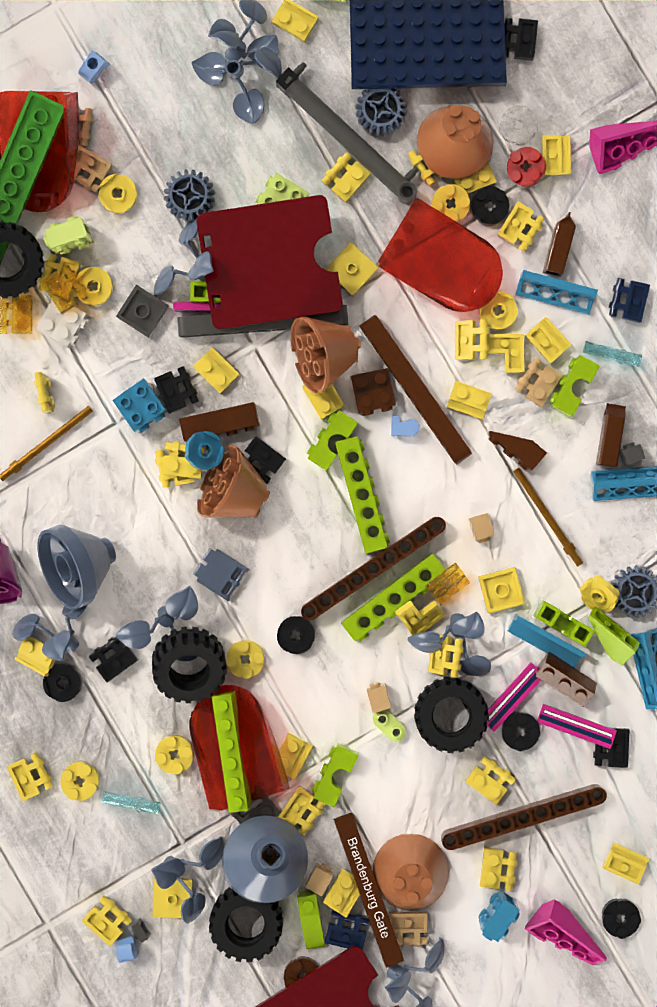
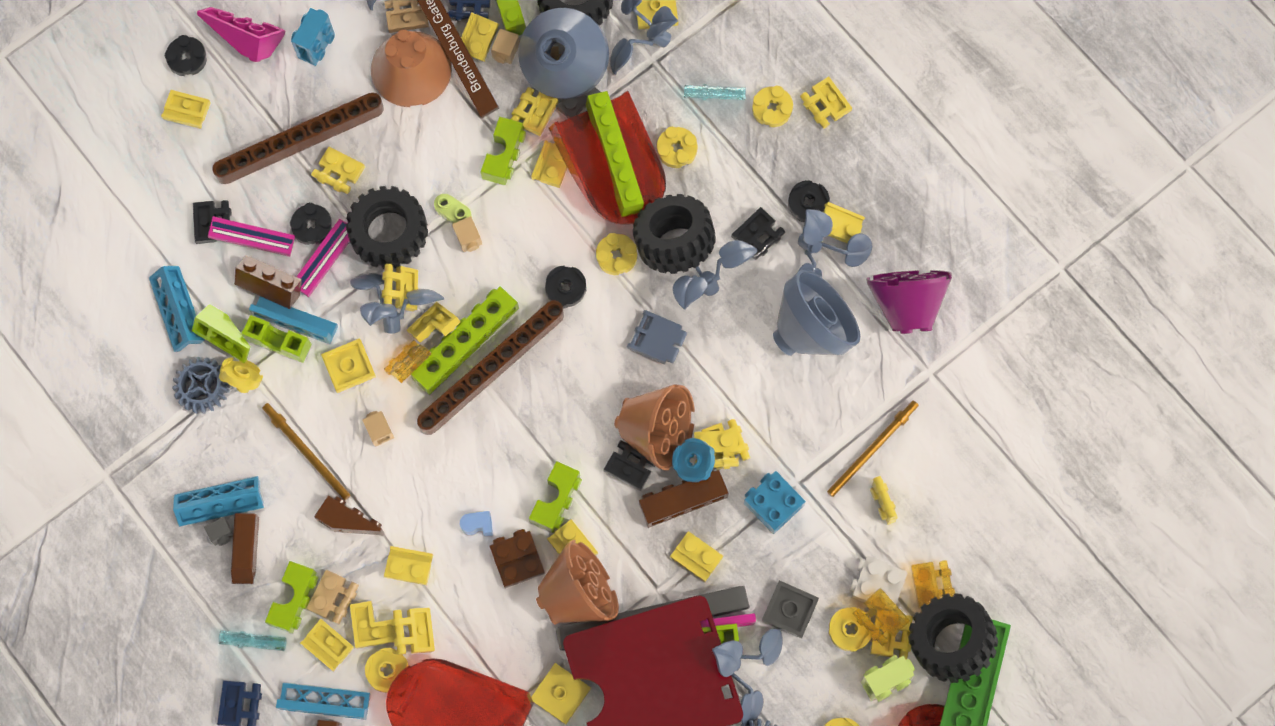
camera: 175 degrees right, 15 degrees down
black plate [154,366,199,414] -> none
lime brick [335,436,390,554] -> none
reddish brown beam [359,315,472,465] -> none
light yellow plate [480,847,518,891] -> none

